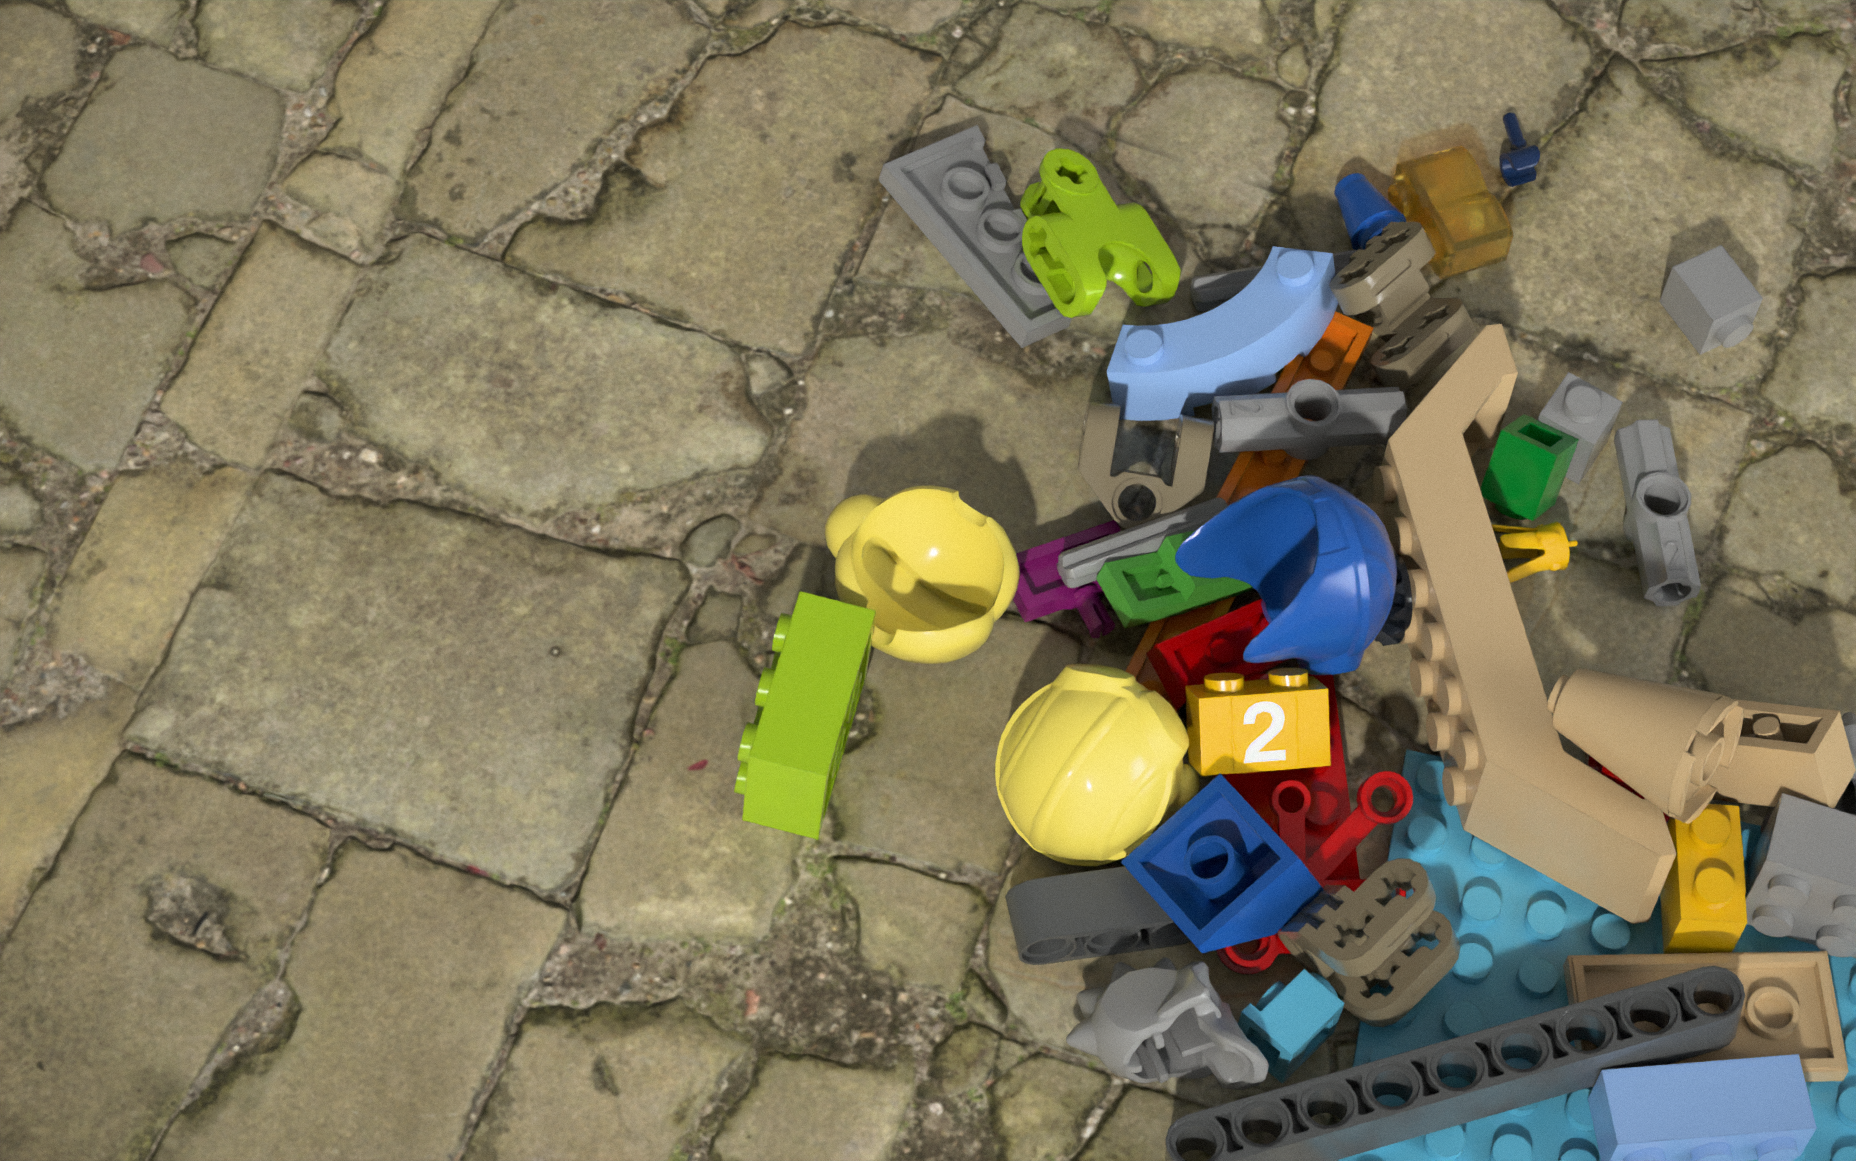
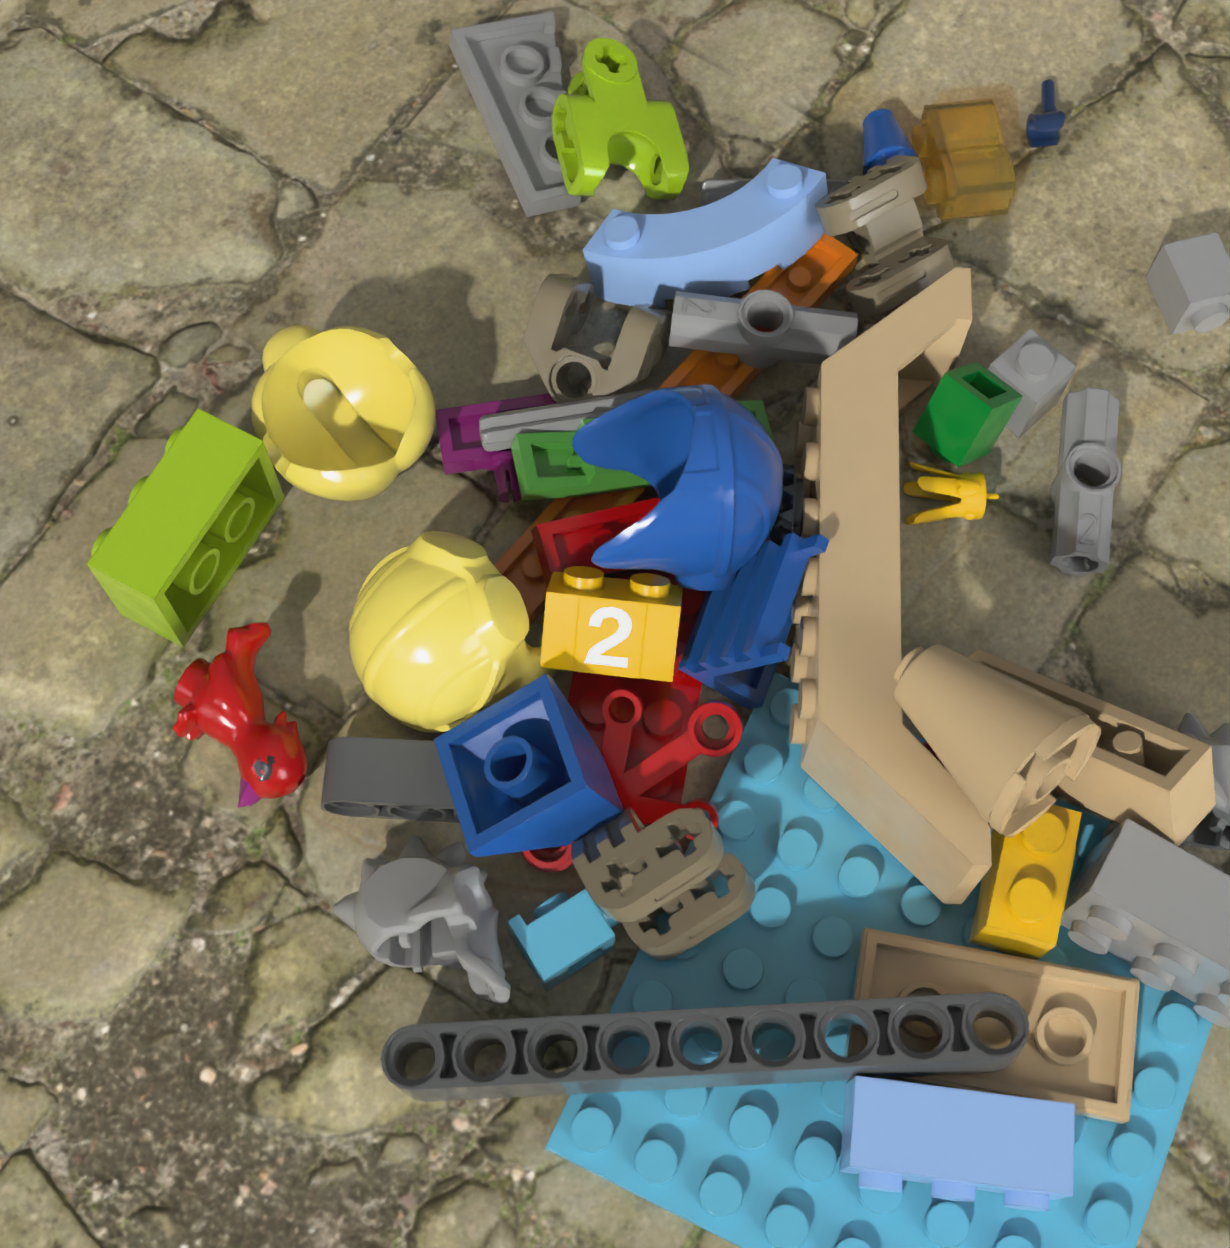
camera: 20 degrees right, 10 degrees up
none -> red animal [172,622,308,807]
none -> blue plate [678,532,829,709]

